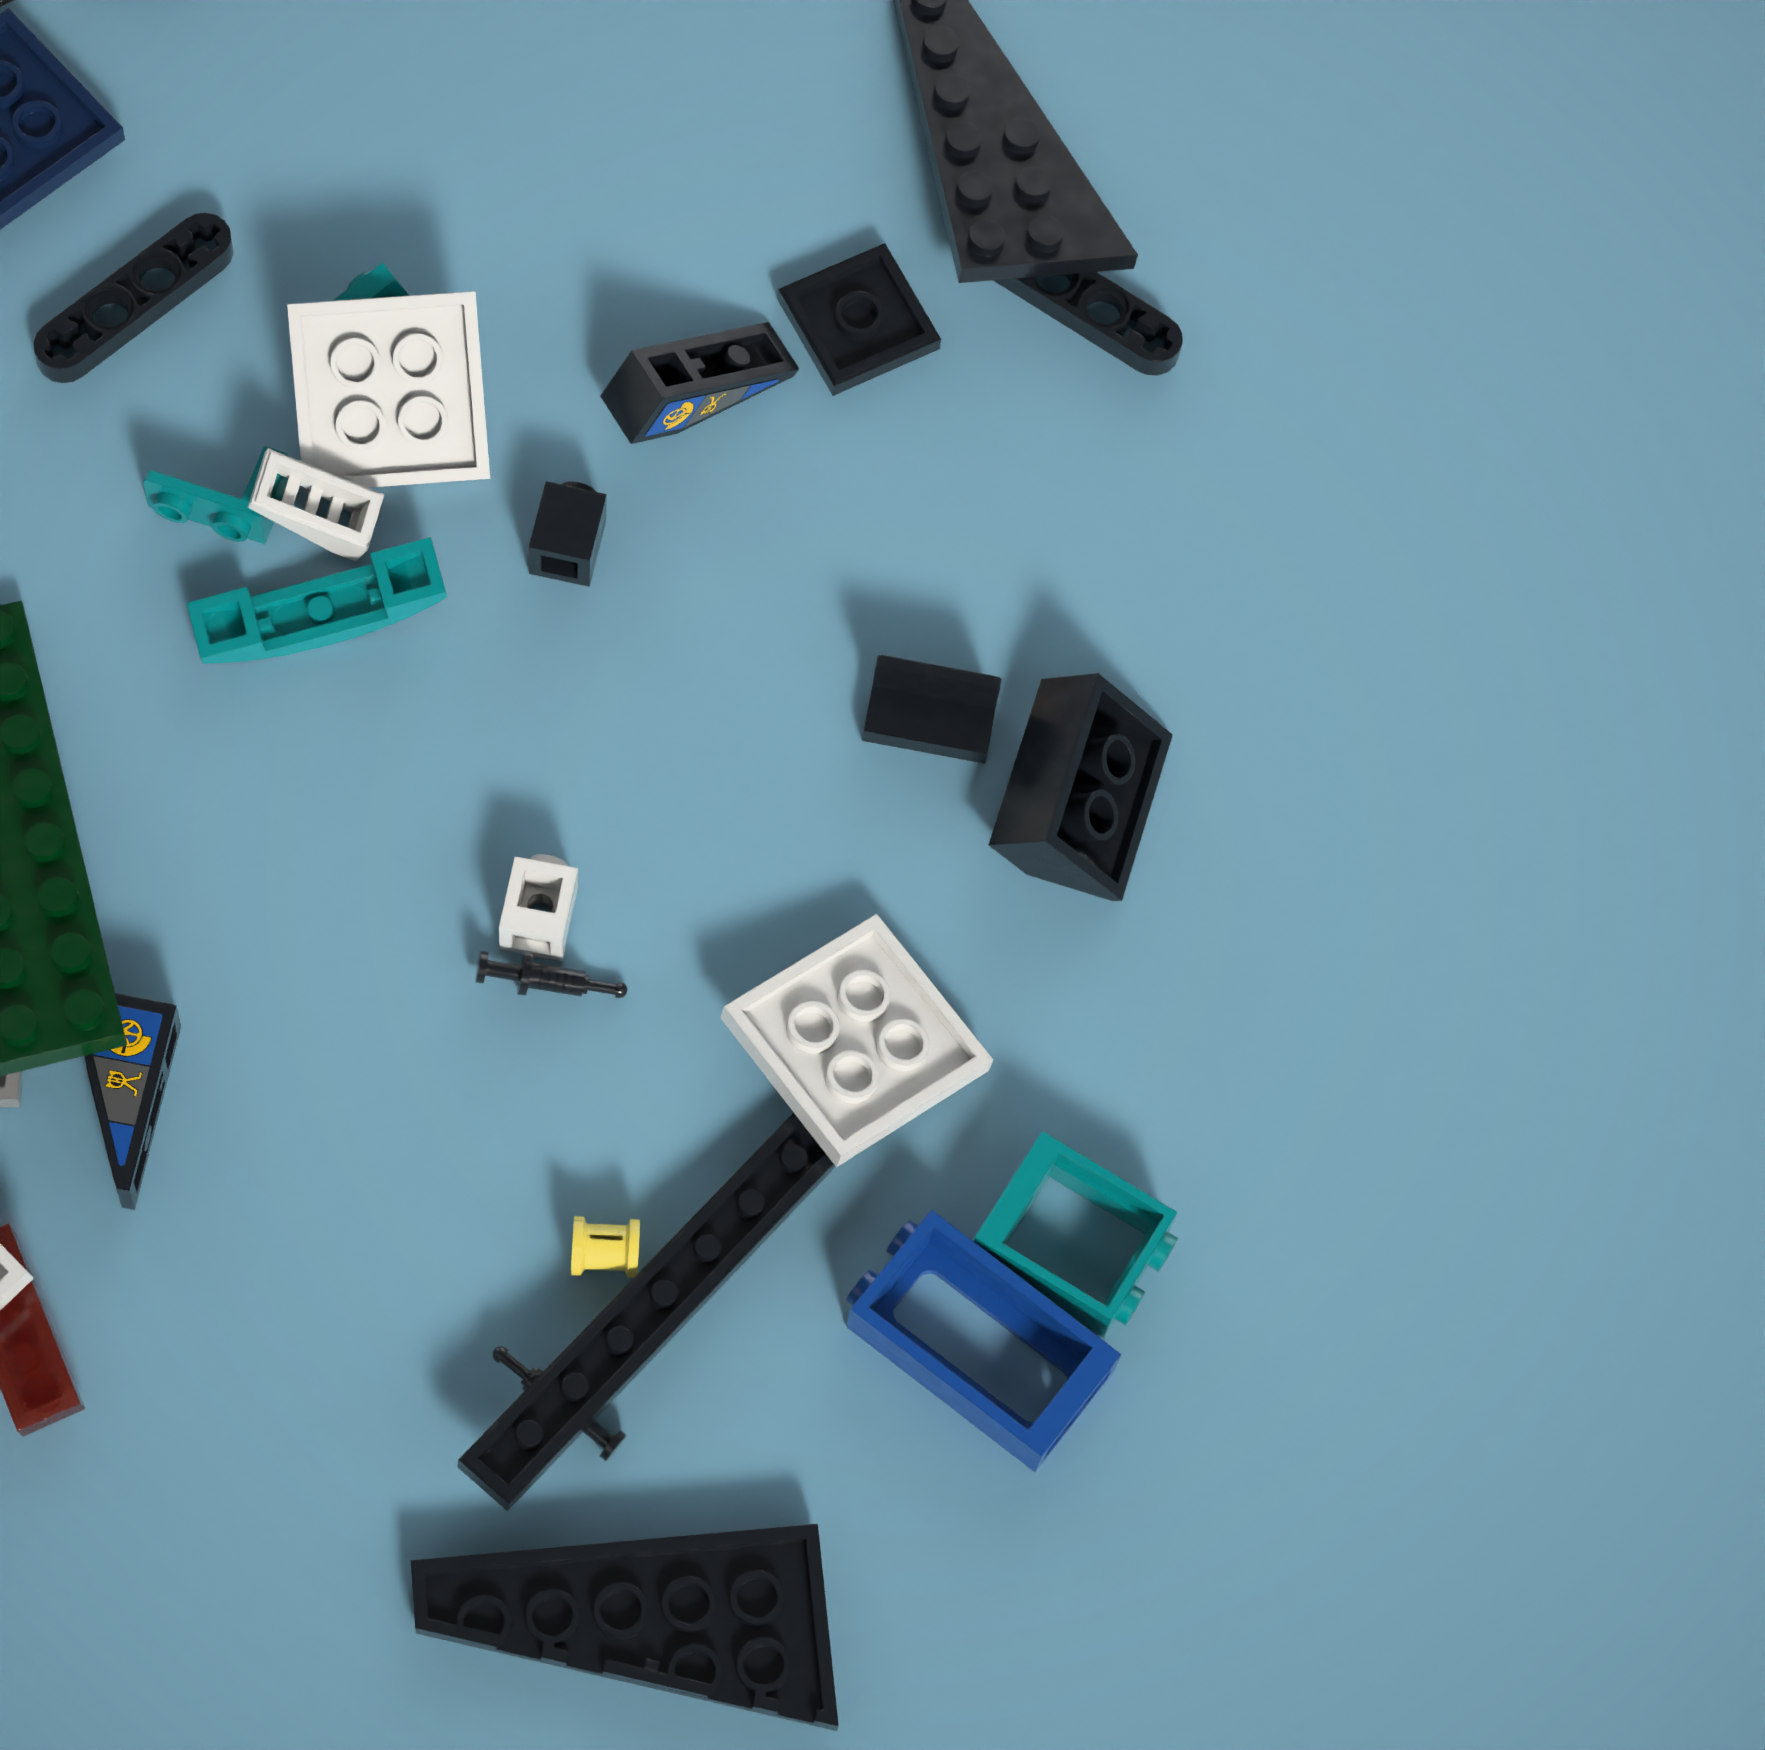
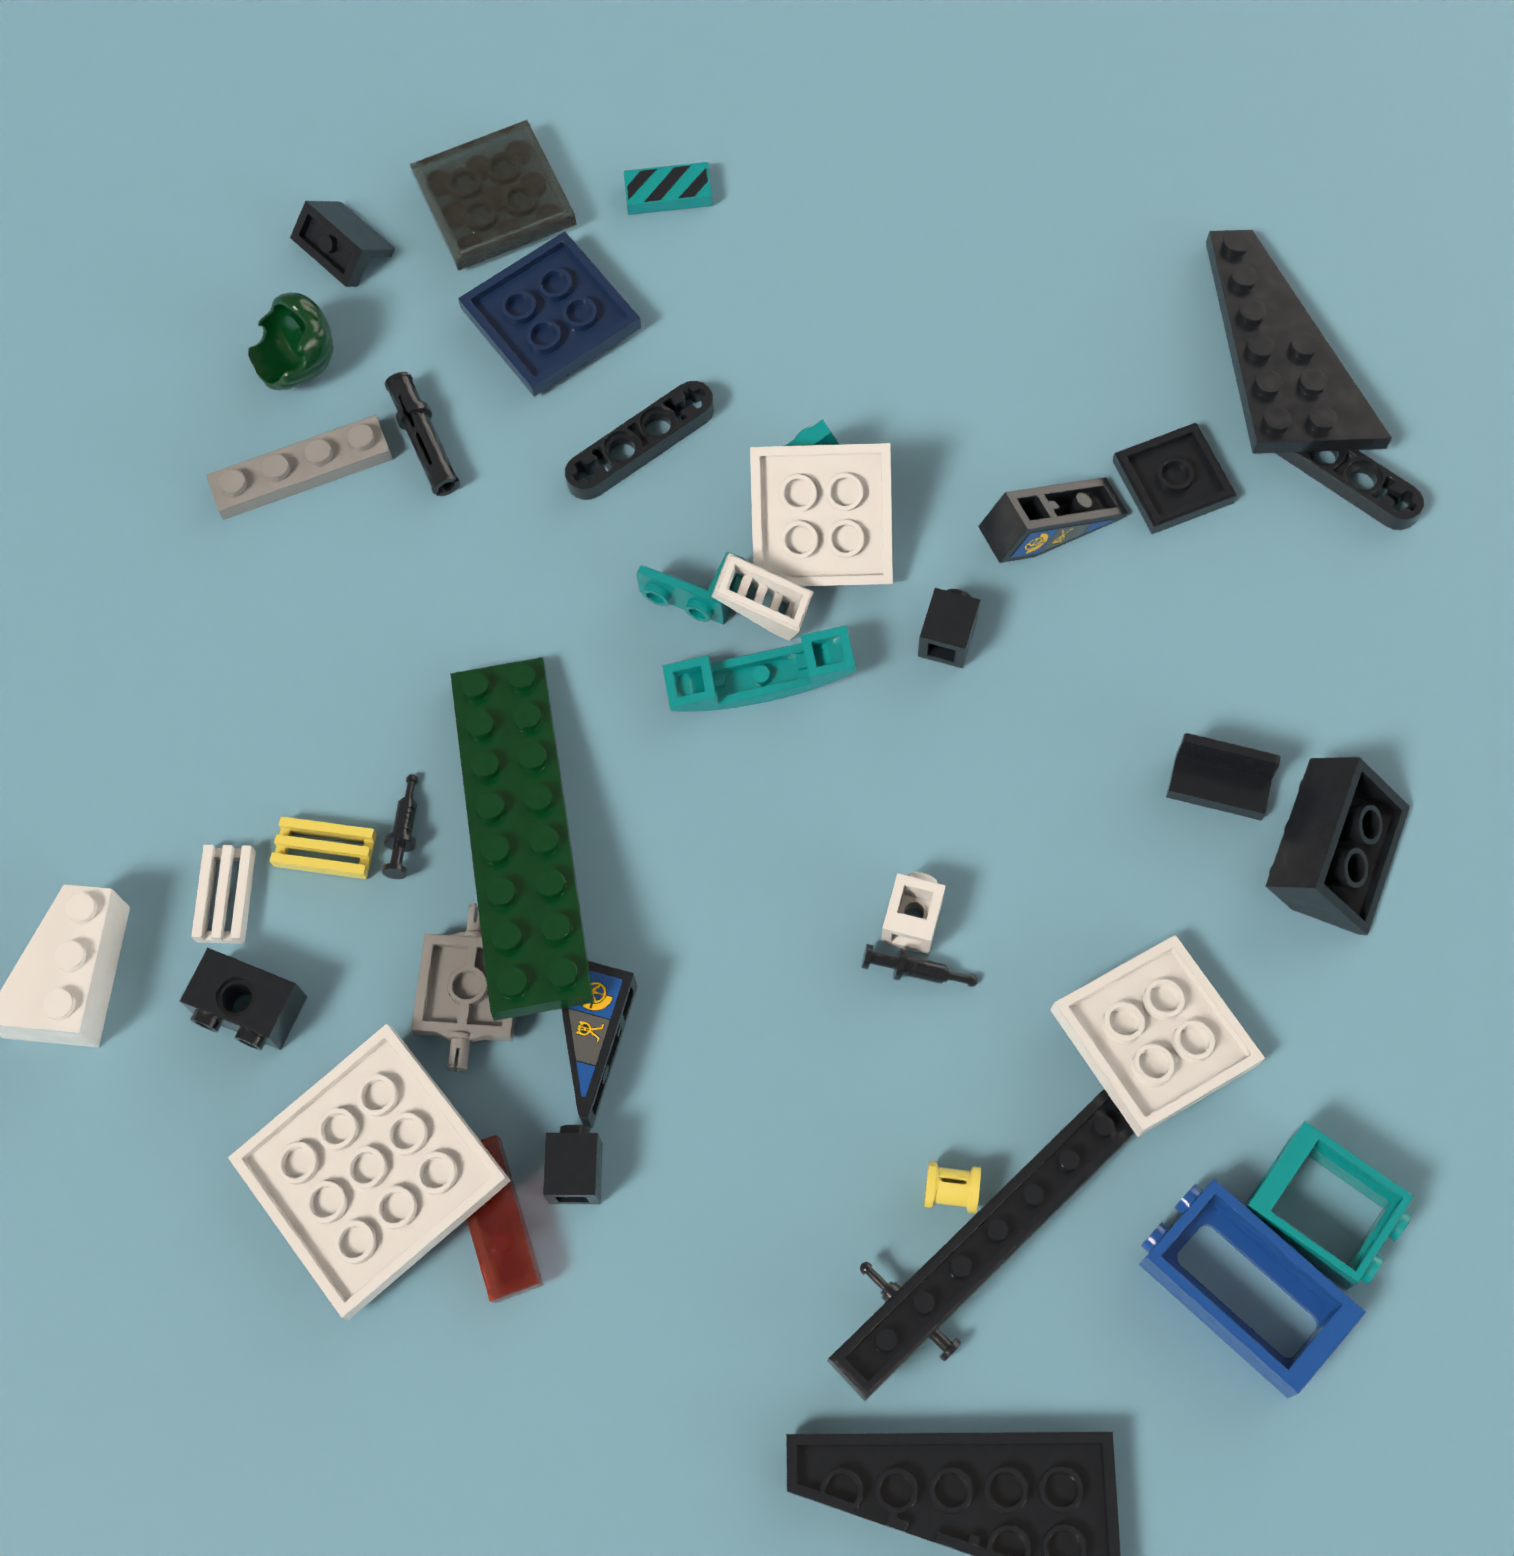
camera: 20 degrees right, 0 degrees up
none -> black brick [543,1125,603,1204]

